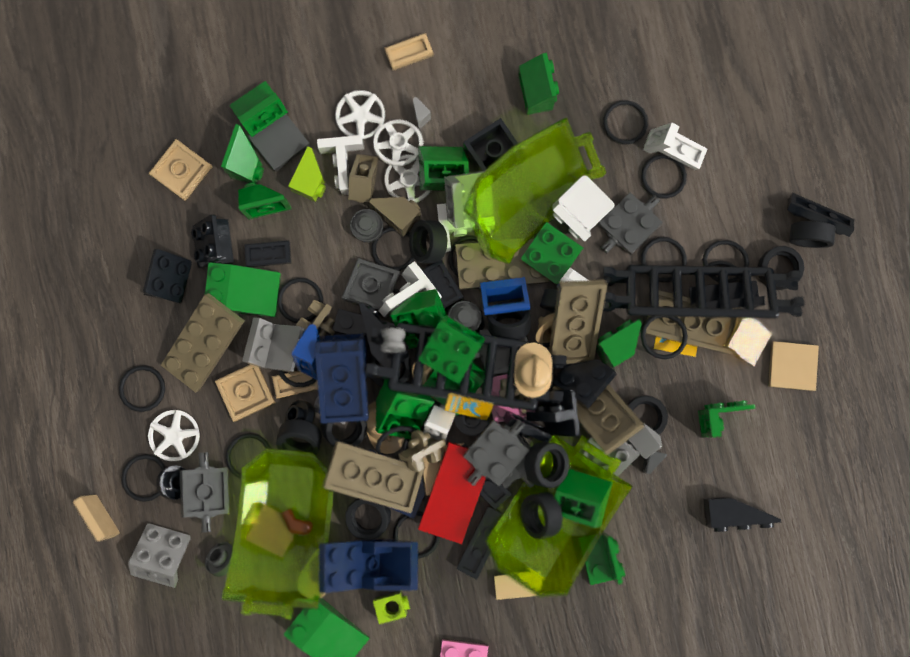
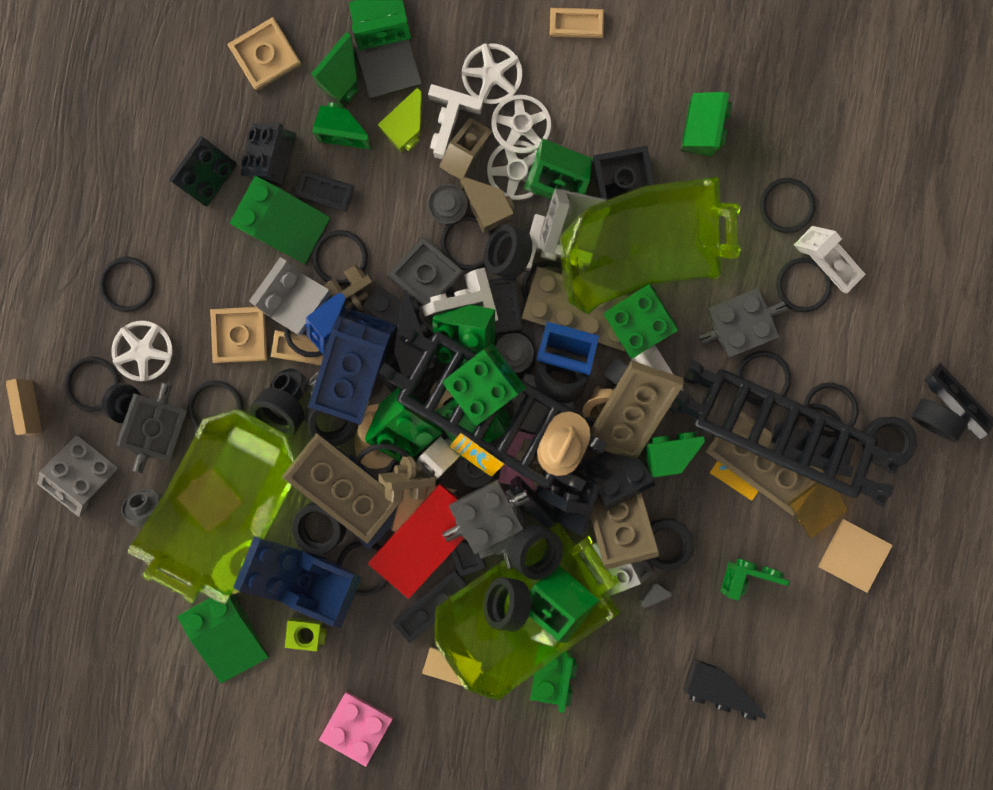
camera: 20 degrees right, 5 degrees up
dark tan plate [161,293,244,393] -> none
reddish brown arm [281,508,313,536] -> none
light grey wheel [381,328,405,353] -> none
light grey slope [413,97,431,129] -> none
white bracket [552,175,614,242] -> none
light grey slope [628,424,662,459] -> none
black piece [640,316,688,360] -> none

